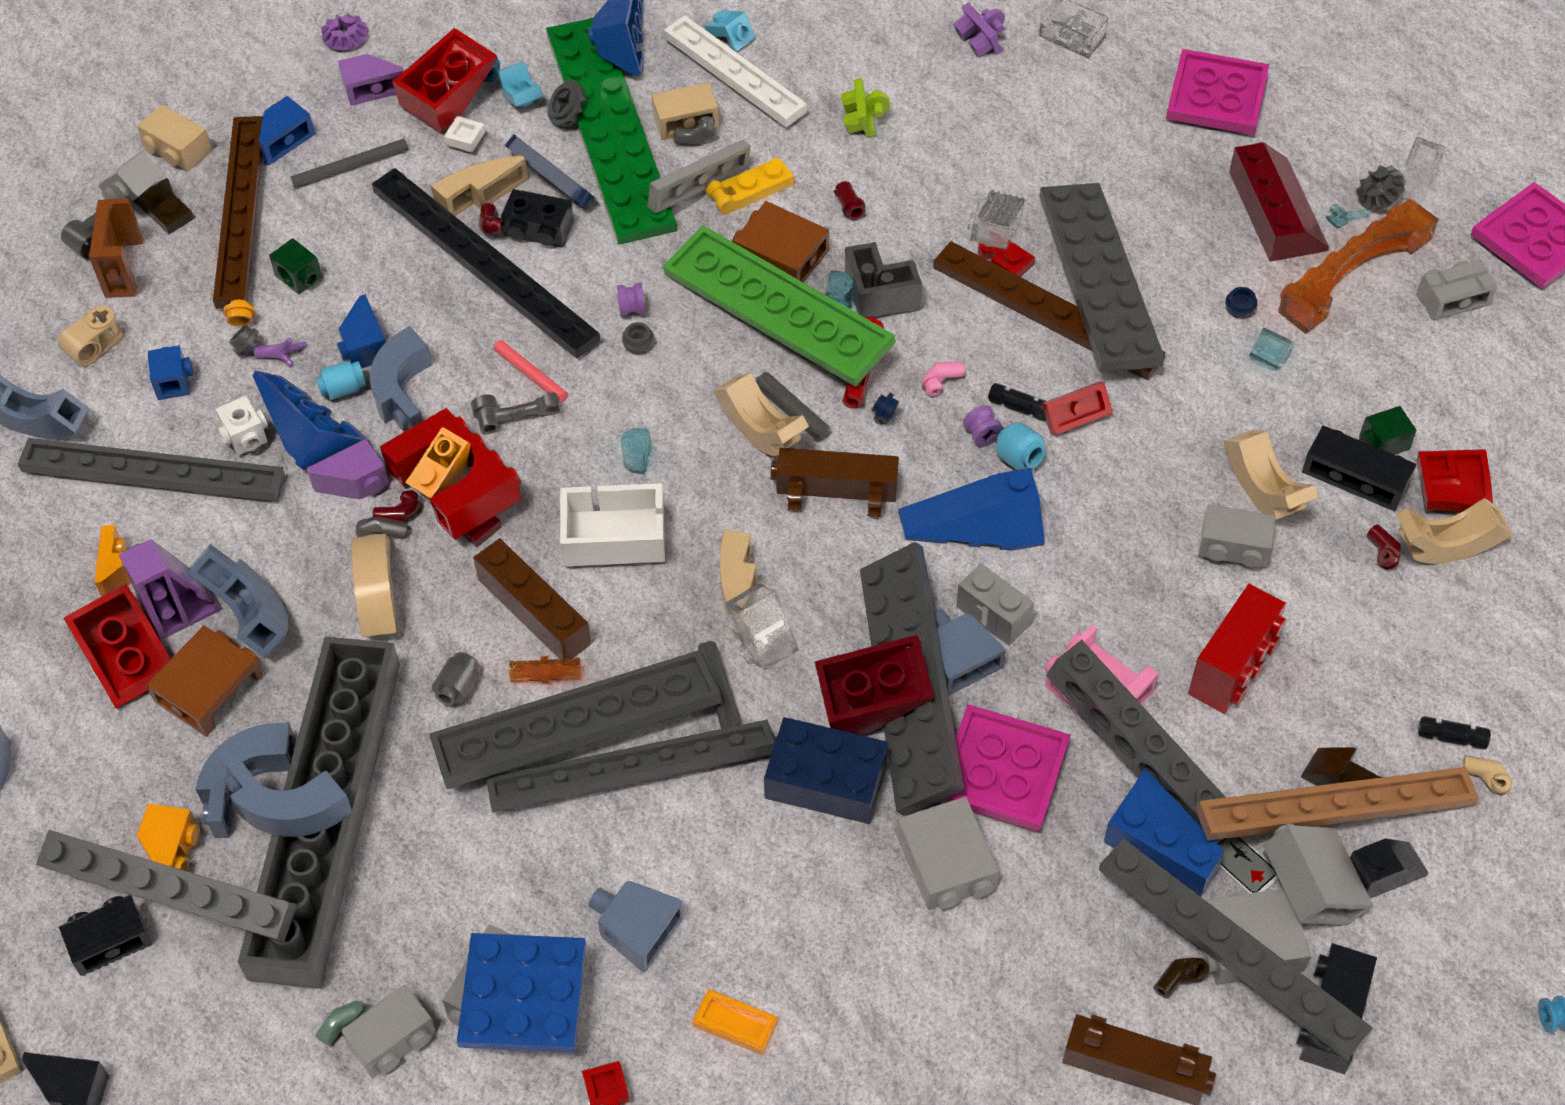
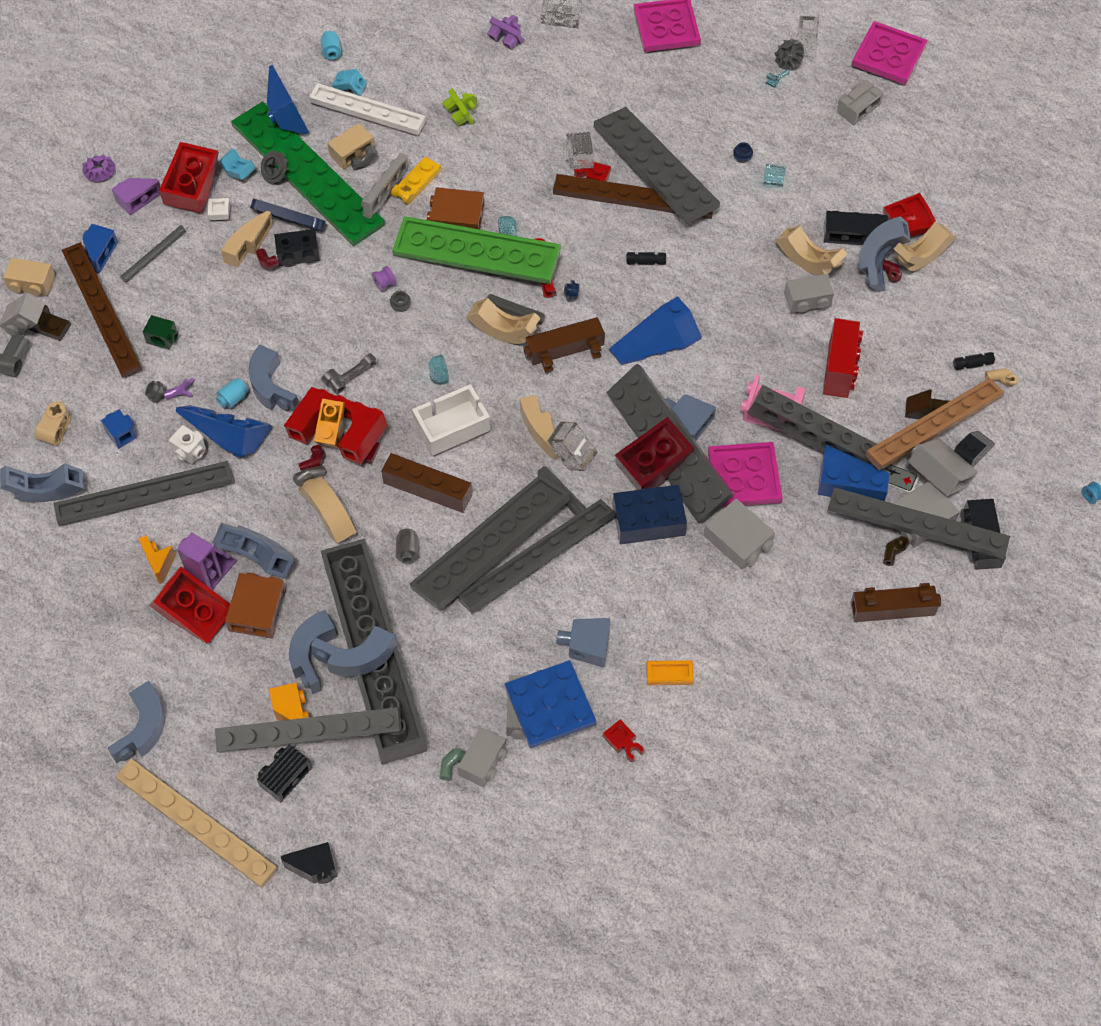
camera: 25 degrees left, 5 degrees up
dark orange panel [89,199,143,298] -> none
light orange plate [223,300,255,326] -> none
medium lavender slope [307,439,389,500] -> none
blue slope [336,294,386,369] -> none
black plate [371,168,601,358] -> none
coral bar [493,340,568,403] -> none
clear orange pin [509,656,581,684] -> none
dark red pin [833,181,866,220] -> none
flat silver brick [845,242,922,317] -> none
bright pink arm [921,361,965,396] -> none
light grey brick [956,563,1034,646] -> none
medium lavender wheel [963,405,1004,447] -> none
medium azure head [996,423,1045,470] -> none
red plate [1042,381,1113,435] -> none
dark red slope [1229,142,1329,262] -> none
clear orange arch [1278,198,1439,334] -> none
dark green brick [1359,406,1417,455] -> none
none -> sand blue arch [859,217,911,292]

